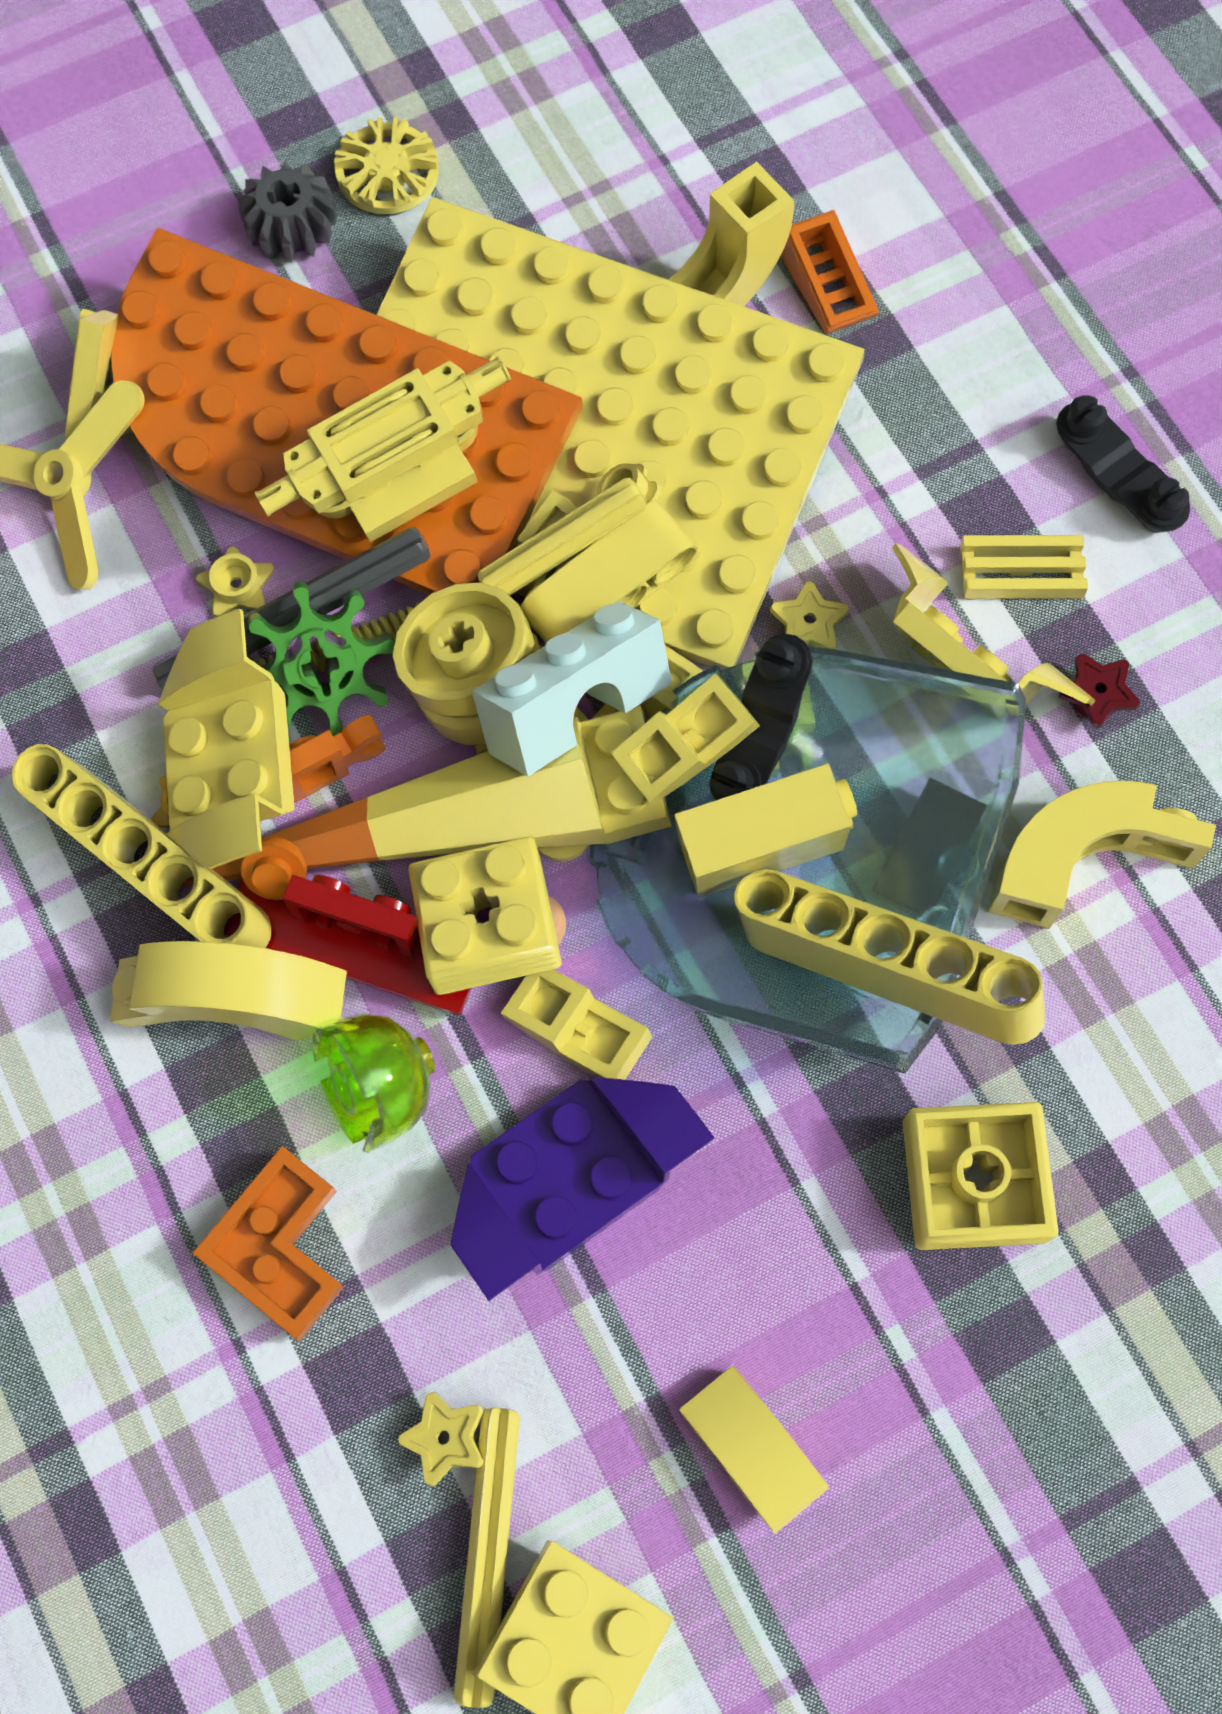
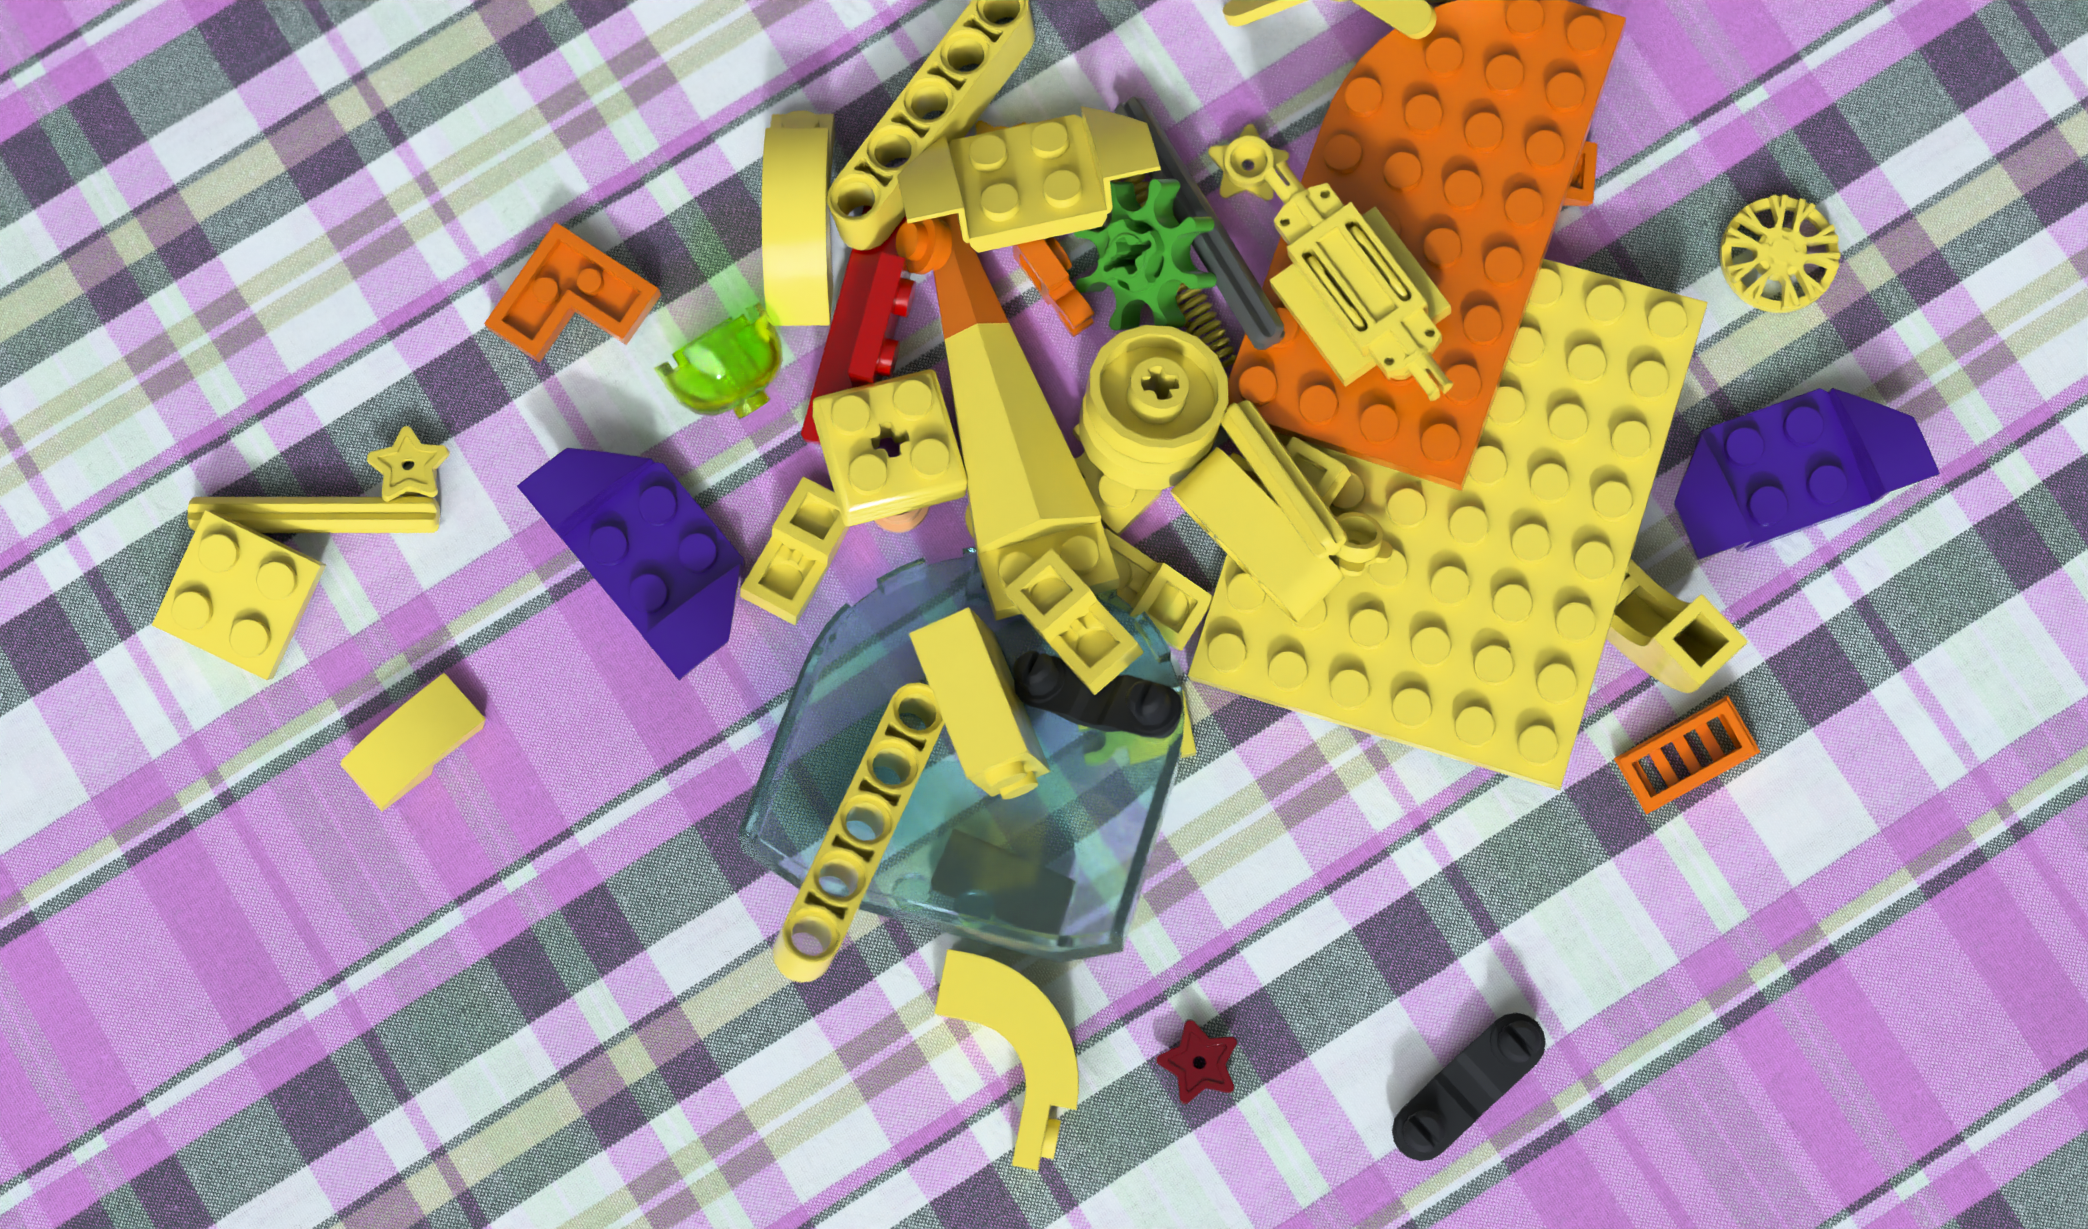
camera: 90 degrees right, 10 degrees up
dark grey gear [239,160,337,263] -> none
light aqua arch [472,601,672,777] -> none
light yellow plate [770,581,849,652] -> none
light yellow piece [892,543,1095,719] -> none
light yellow brick [902,1102,1058,1250] -> none
light yellow tile [960,535,1088,599] -> none
none -> dark purple piece [1674,388,1940,560]

